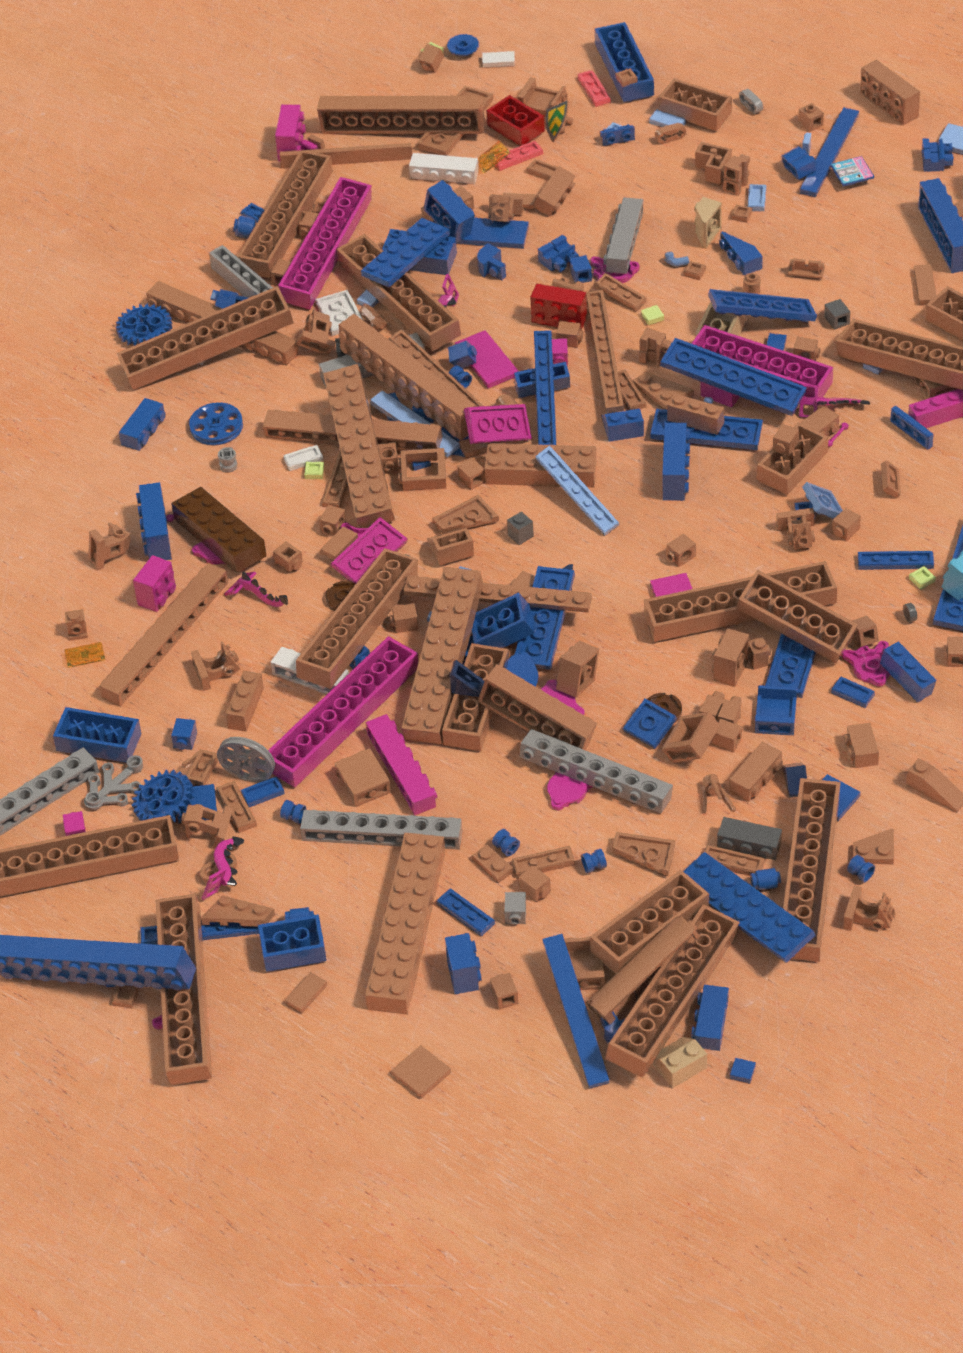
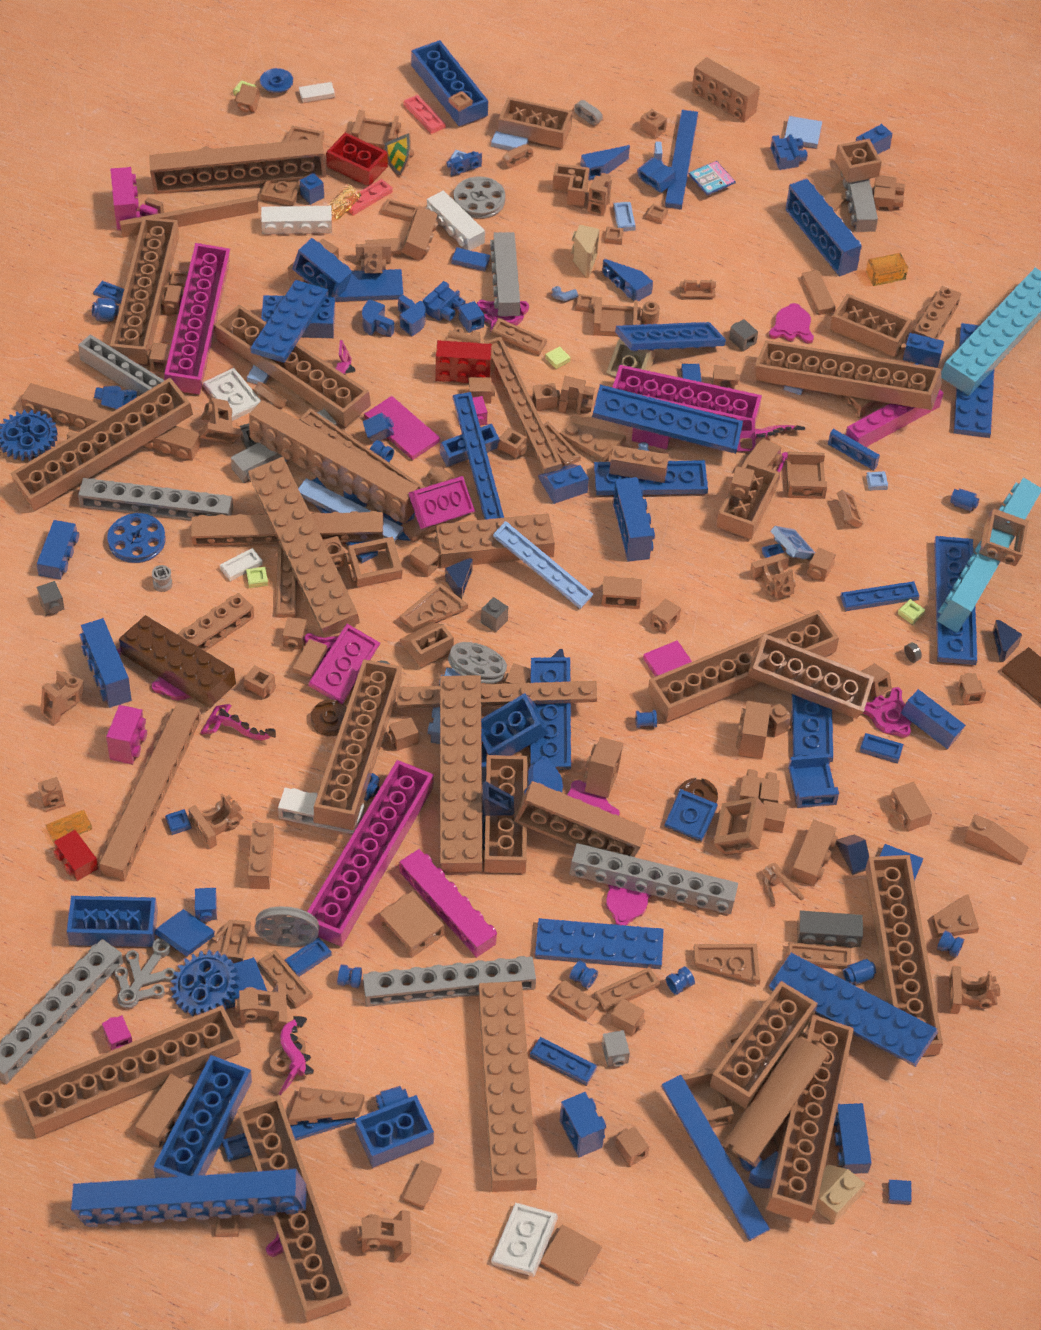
camera: 20 degrees left, 5 degrees up
none -> dark grey brick [36,581,65,616]
none -> red brick [53,830,99,881]
none -> light grey brick [78,478,233,521]
none -> nougat brick [135,1074,193,1148]
none -> blue brick [153,1055,252,1178]
none -> blue tile [155,909,215,956]
none -> blue tile [165,809,192,835]
none -> nougat brick [178,592,254,651]
none -> blue brick [300,173,324,205]
none -> nougat tile [357,1210,411,1262]
none -> blue brick [398,295,425,336]
none -> white brick [426,190,485,250]
none -> dark blue slope [445,558,473,599]
none -> light grey wedge [448,642,507,683]
none -> blue tile [452,247,490,271]
none -> light grey wedge [454,176,505,218]
none -> white tile [491,1203,558,1277]
none -> nougat brick [498,427,528,458]
none -> nougat brick [532,383,560,411]
none -> blue plate [535,918,664,969]
none -> blue slope [580,145,630,180]
none -> nougat panel [593,297,641,337]
none -> nougat brick [601,576,642,609]
none -> blue bush [635,710,657,729]
none -> nougat tile [645,204,668,224]
none -> dark pink tile [769,303,814,344]
none -> nougat panel [786,451,827,499]
none -> light blue tile [866,471,888,491]

